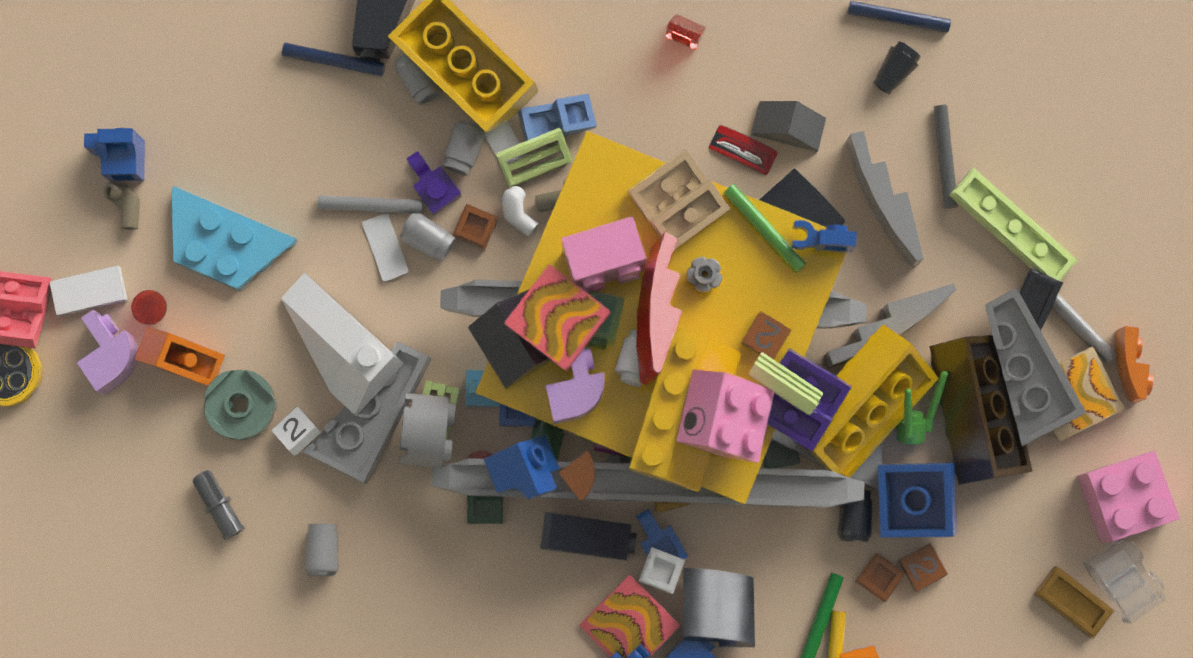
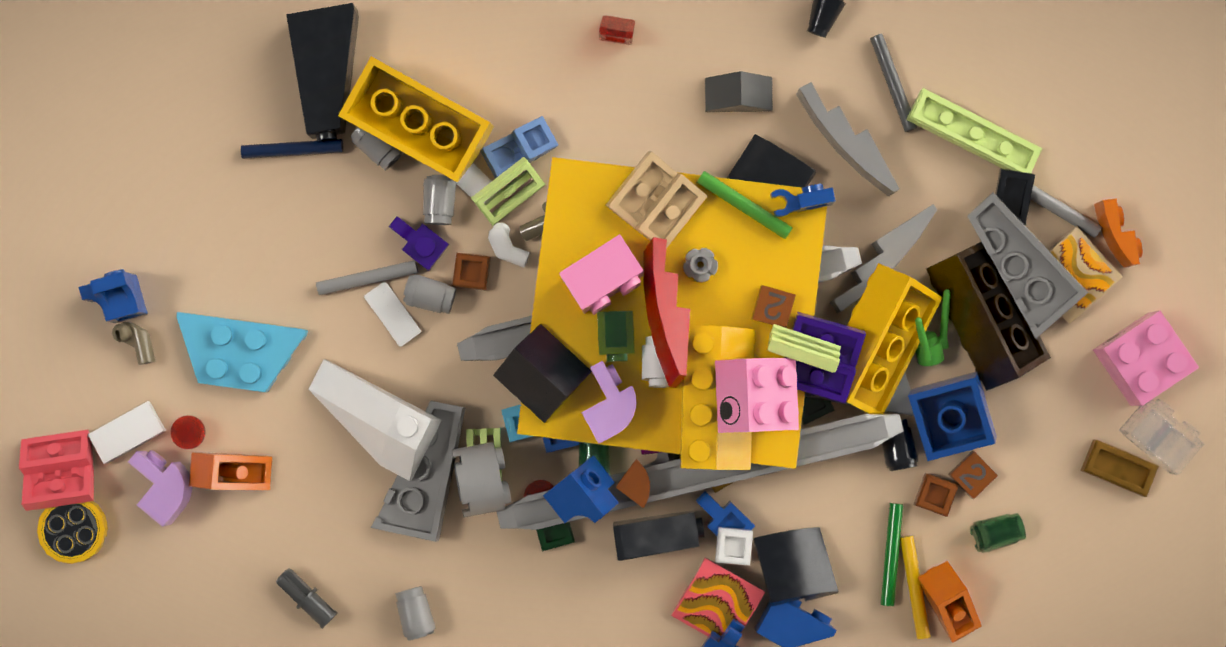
camera: 10 degrees left, 5 degrees up
sand green plate [204,370,277,441] -> none
white tile [271,406,321,456] -> none
slope [504,264,611,371] -> none
sticker [709,125,778,175] -> none
none -> clear green piece [970,513,1026,553]

